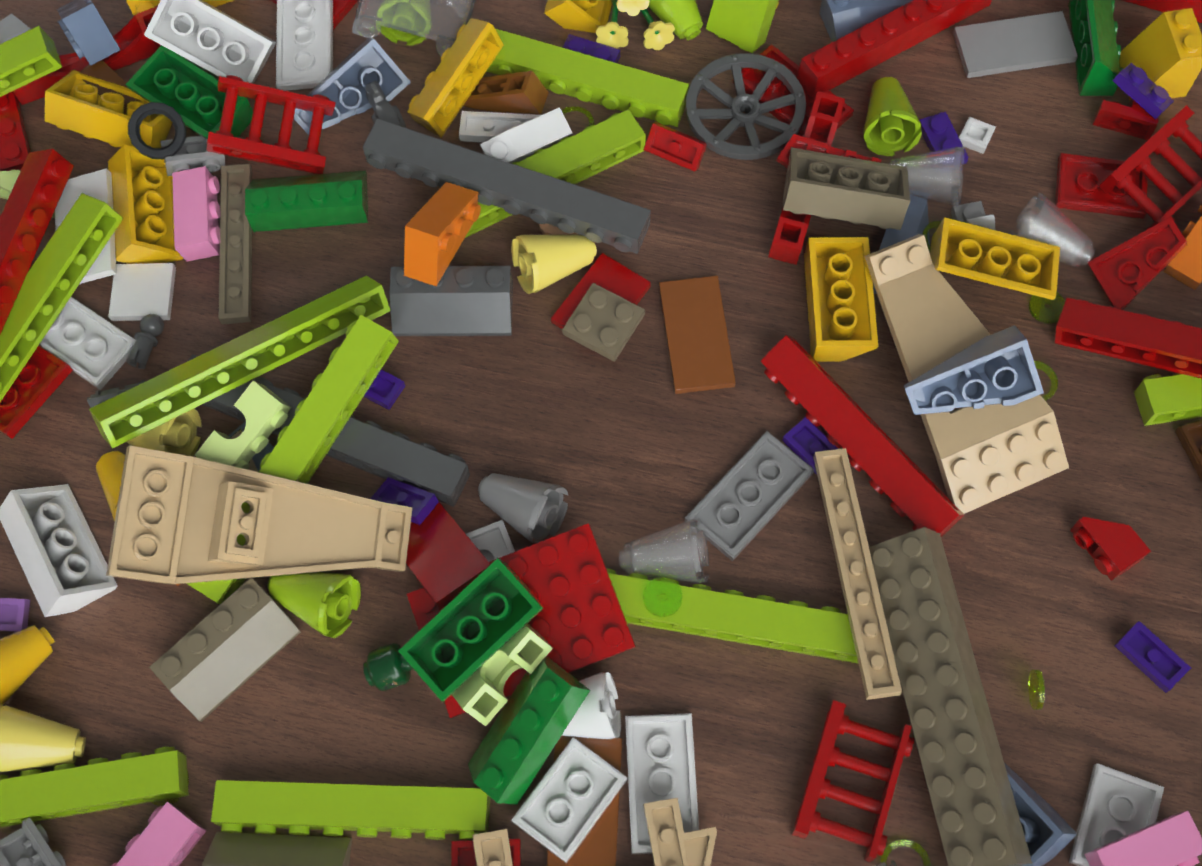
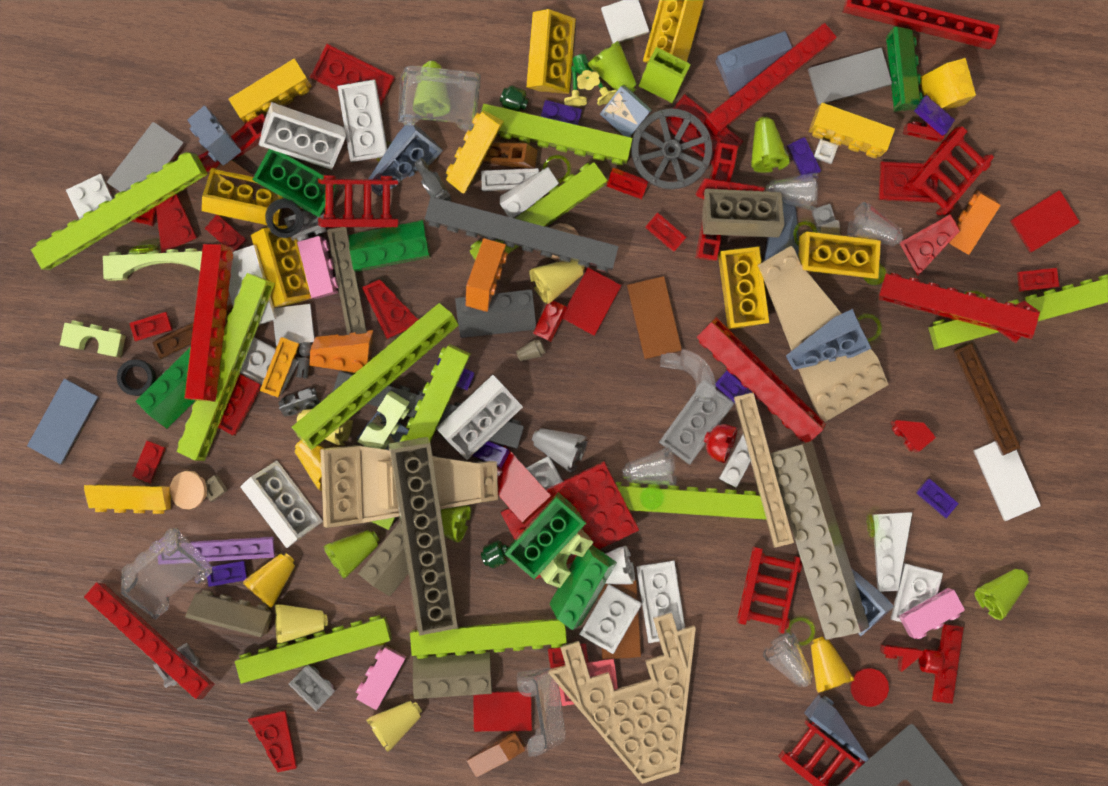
camera: 10 degrees left, 20 degrees up
dark tan plate [562,283,645,362] -> none
none -> red plate [205,215,246,252]
none -> light orange plate [260,337,300,398]
none -> orange wedge [310,330,373,373]
none -> lime cone [323,530,379,579]
none -> red wing [362,279,419,340]
none -> dark tan brick [388,437,458,636]
none -> white slope [436,375,523,460]
none -> dark green head [500,85,529,112]
none -> dark tan cone [516,339,546,361]
none -> red plate [533,301,567,342]
none -> tile [600,85,652,137]
none -> red plate [645,212,686,253]
none -> clear arch [660,349,716,403]
none -> red cylinder [704,424,738,464]
none -> white plate [719,434,751,488]
none -> yellow brick [808,103,895,158]
none -> white wing [873,512,912,592]

